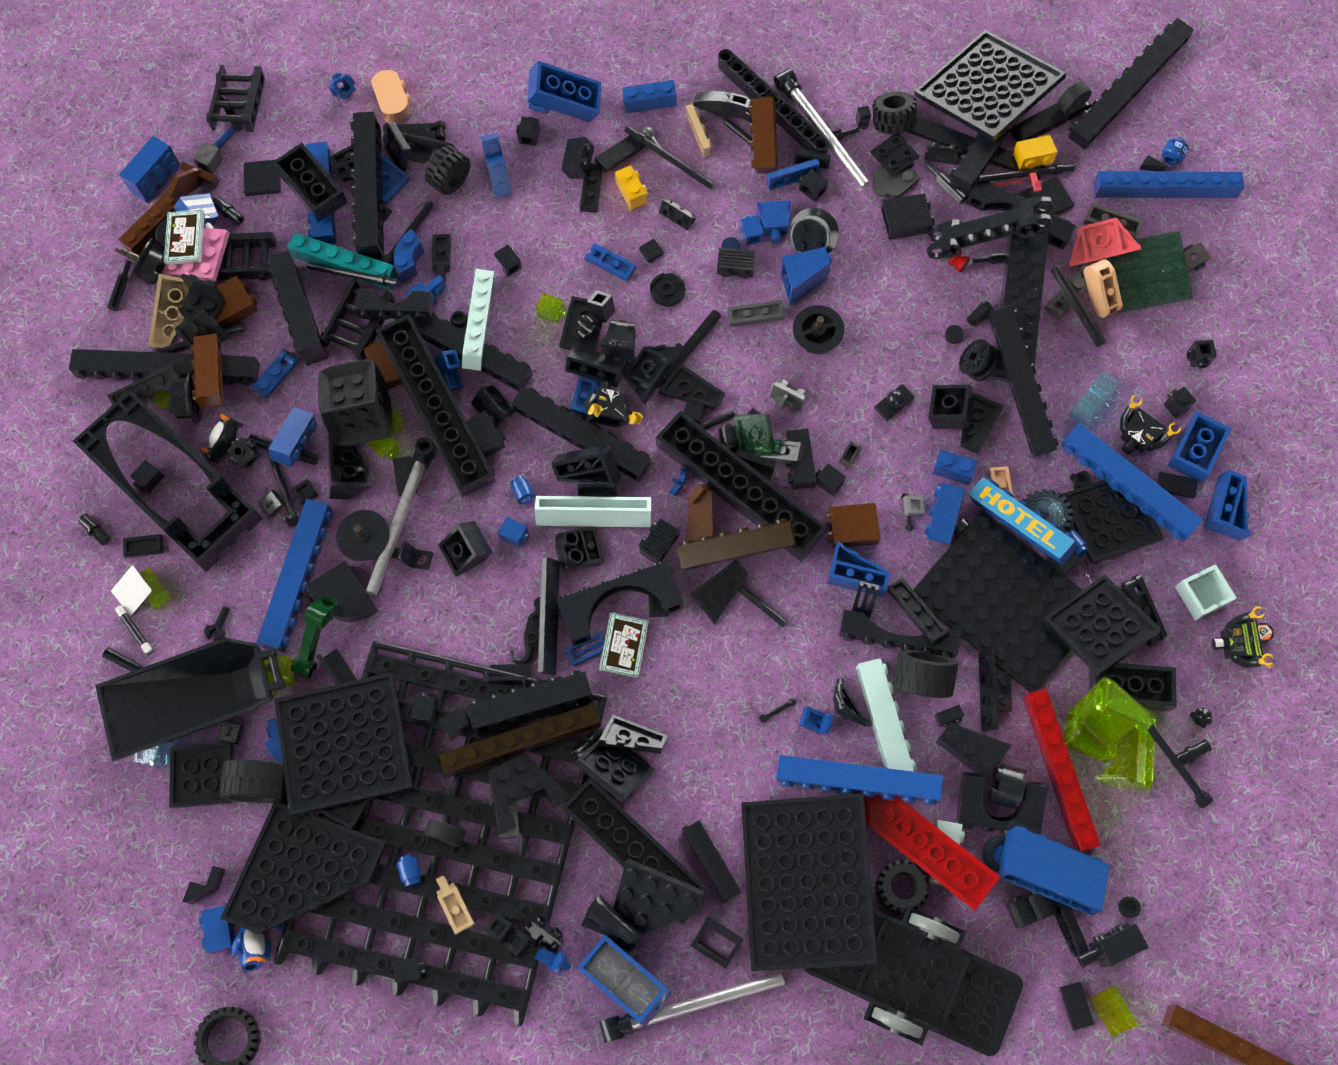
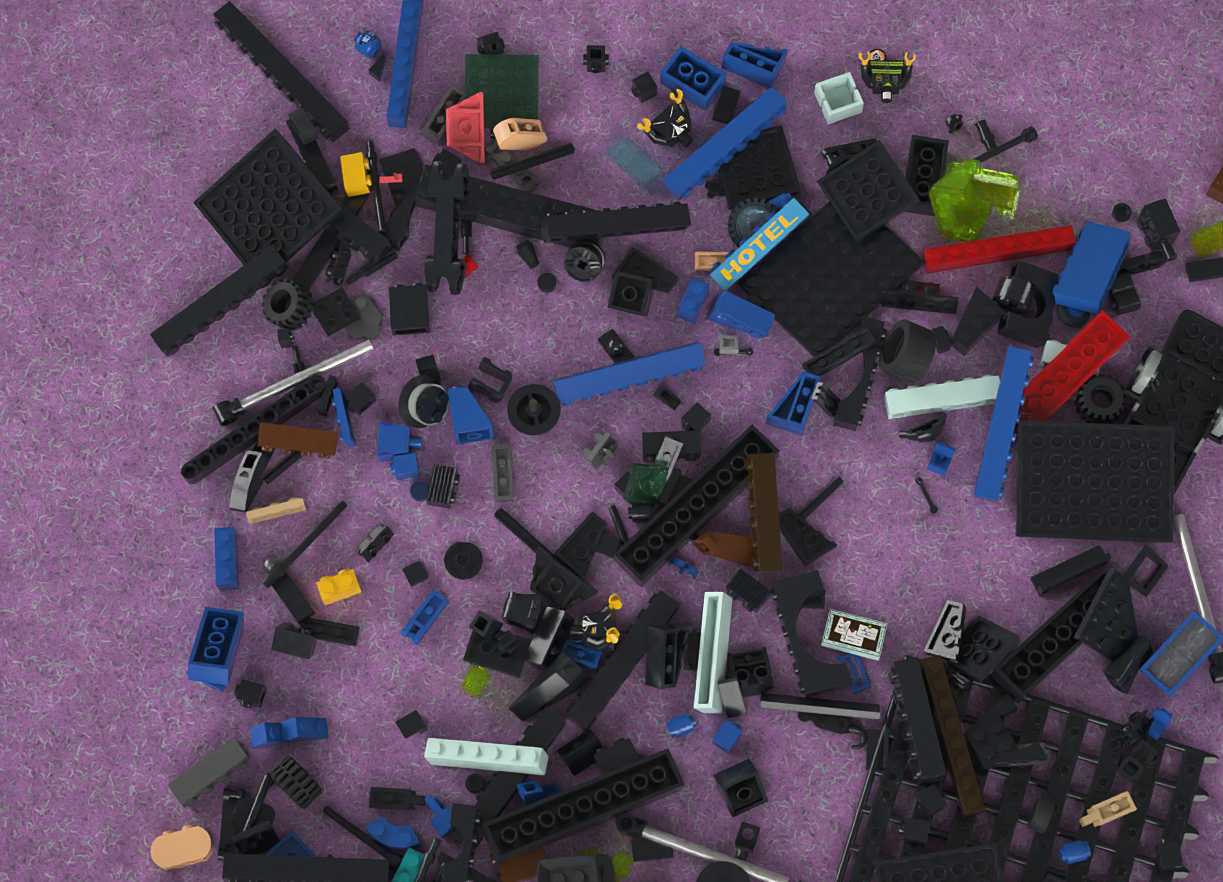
camera: 85 degrees left, 0 degrees up
reddish brown brick [825,503,880,548] -> none
none -> black brick [150,245,289,356]
none -> dark grey brick [168,737,250,807]
none -> black brick [415,354,441,382]
none -> black piece [467,357,512,403]
none -> black wedge [509,651,591,722]
none -> blue brick [552,341,706,406]
none -> tile [718,677,747,718]

